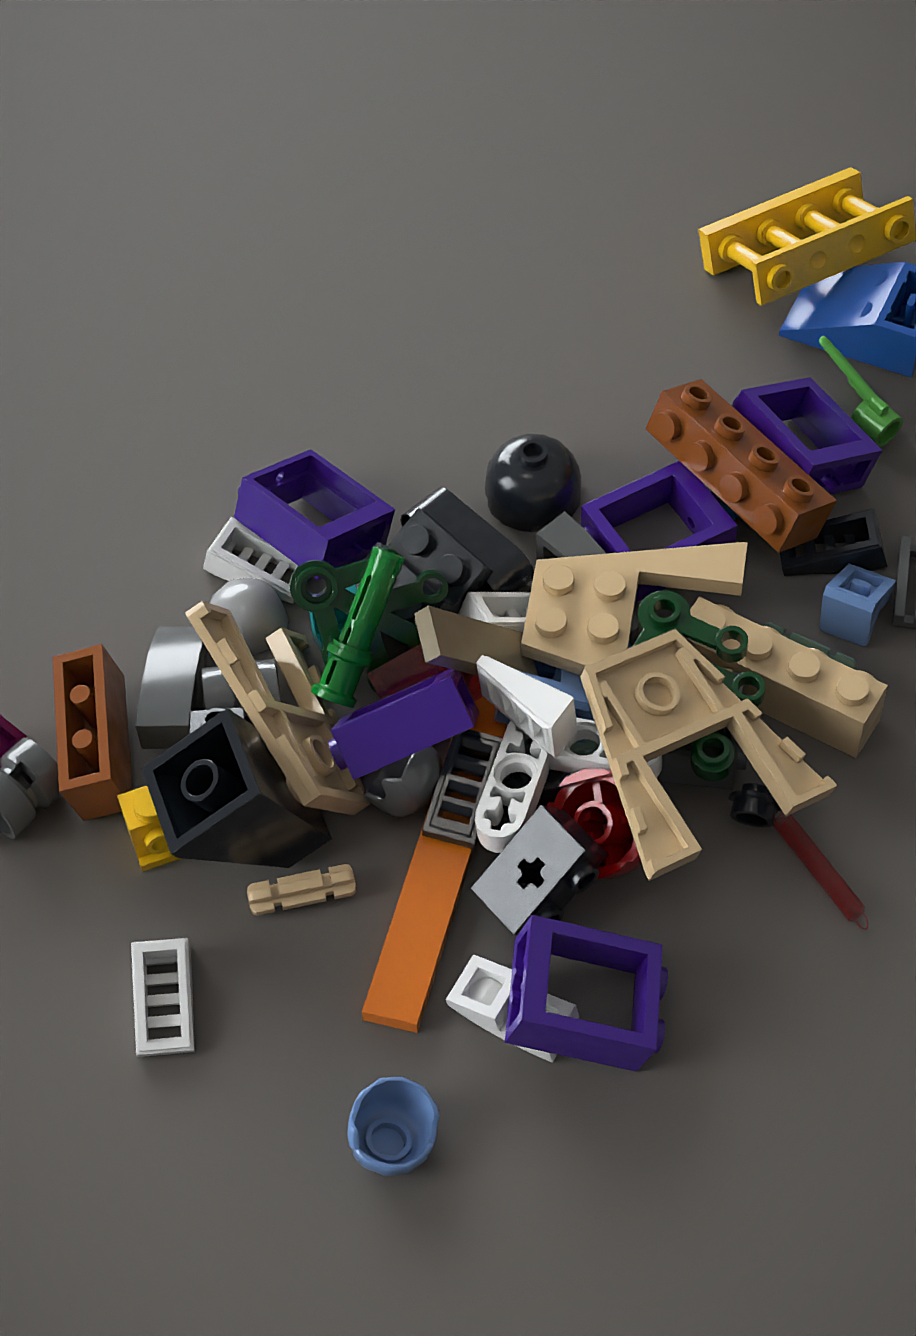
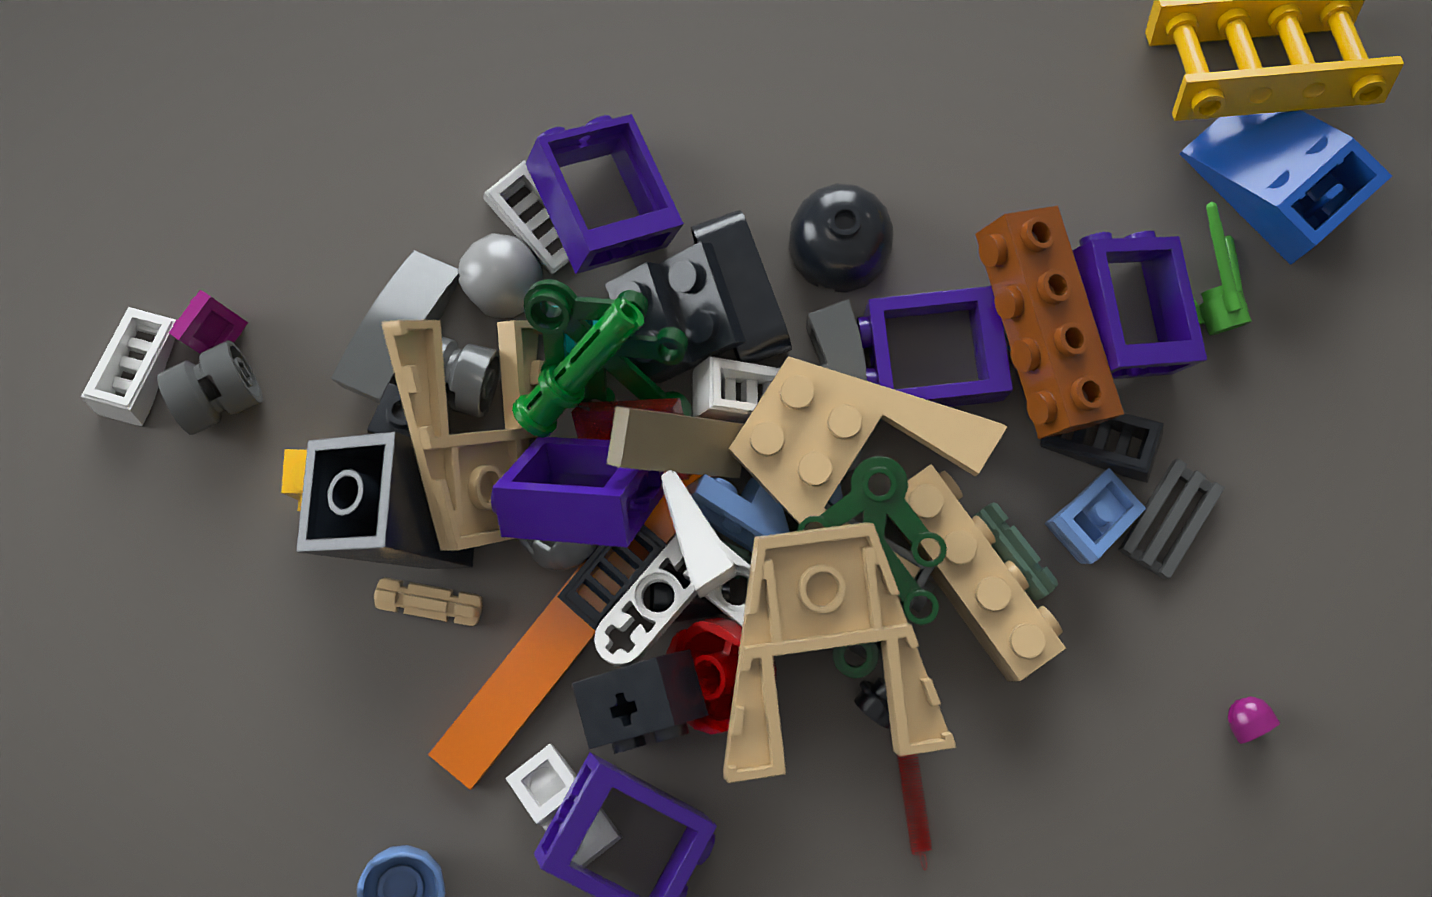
camera: 25 degrees right, 25 degrees up
dark orange brick [52,644,133,821] -> none
white slope [131,938,195,1057] -> none

